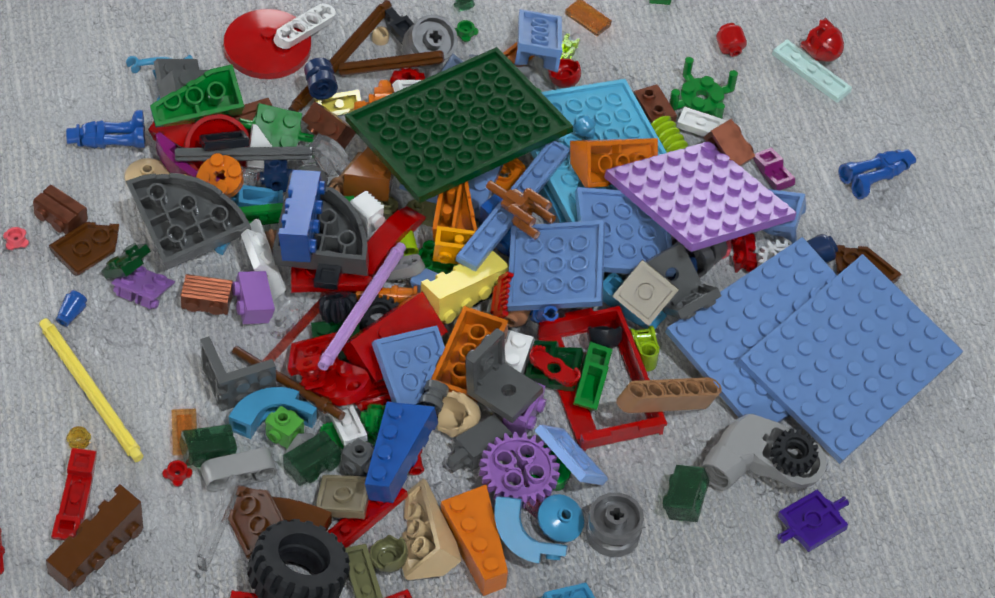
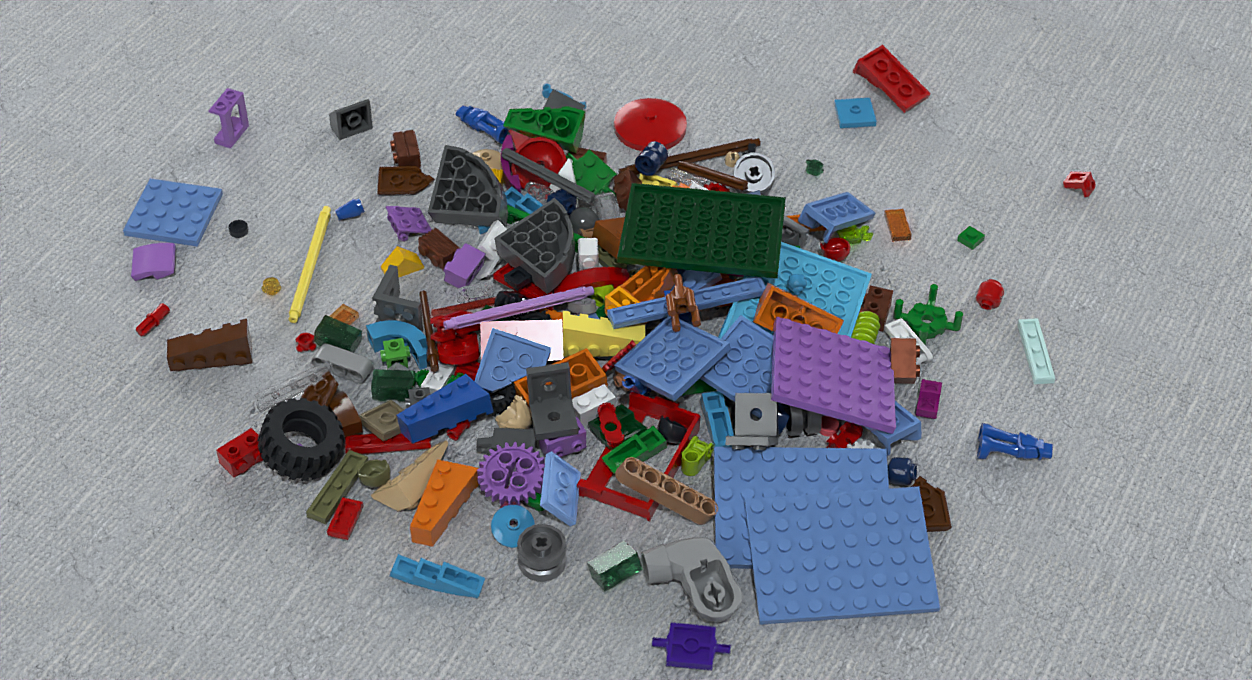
camera: 45 degrees right, 5 degrees down
coral plate [3,227,29,250] -> none
red slope [51,448,97,541] -> none
dark green plate [101,243,151,279] -> none
orange plate [196,153,244,198] -> none
black tile [199,130,249,151] -> none
white beam [274,3,336,49] -> none
wedge [278,170,326,263] -> none
dark grey wheel [418,380,449,413] -> none
green plate [455,20,479,42] -> none
dark azure arch [495,496,568,563] -> none
plate [612,259,679,326] -> none
black tyre [770,428,819,477] -> none
red helmet [800,17,844,62] -> none
none -> yellow slope [381,246,424,277]
none -> clear plate [666,168,707,187]

